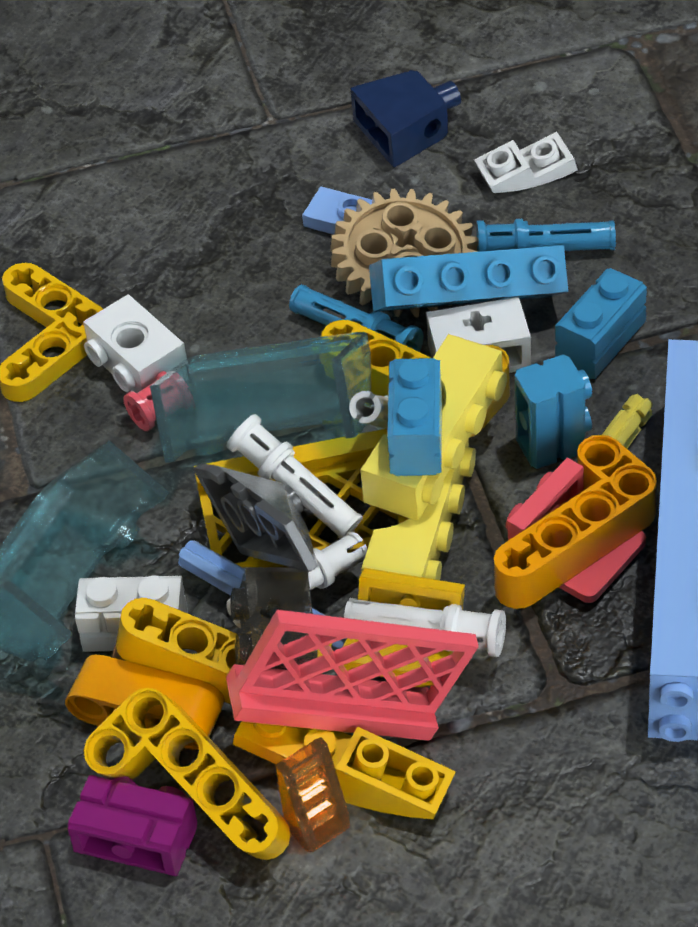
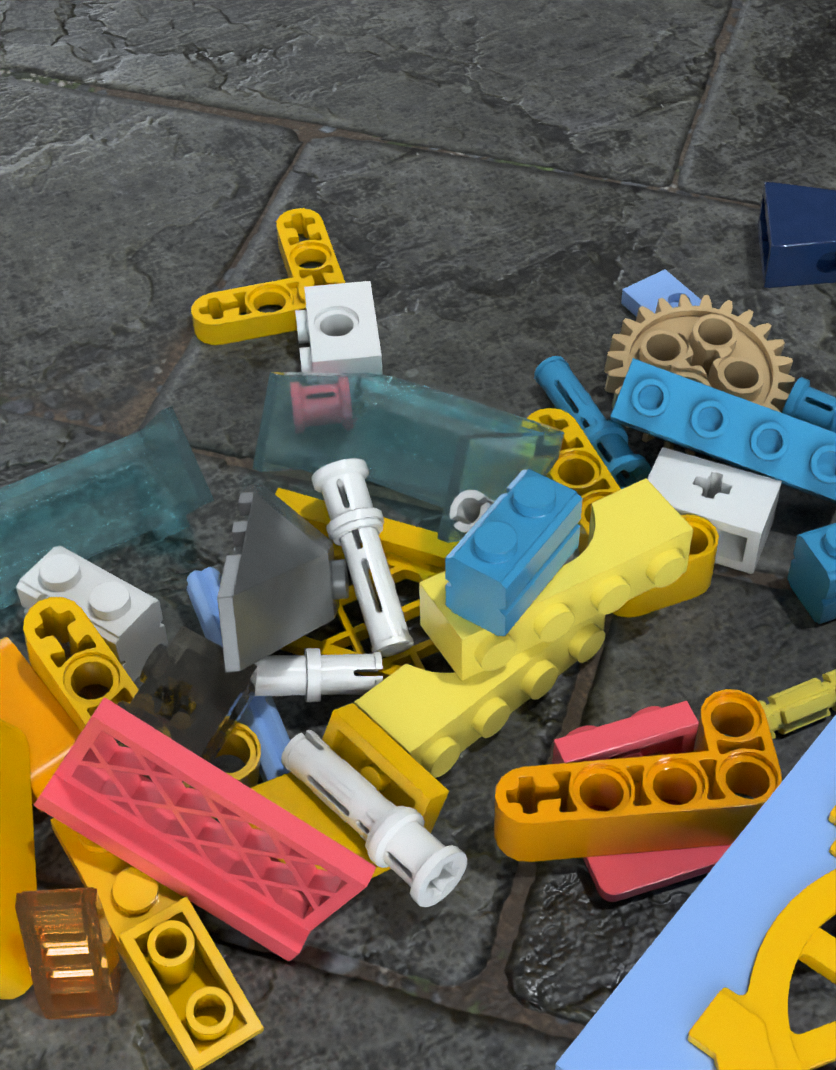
camera: 30 degrees right, 0 degrees up
dark azure brick [514,354,592,469] -> none

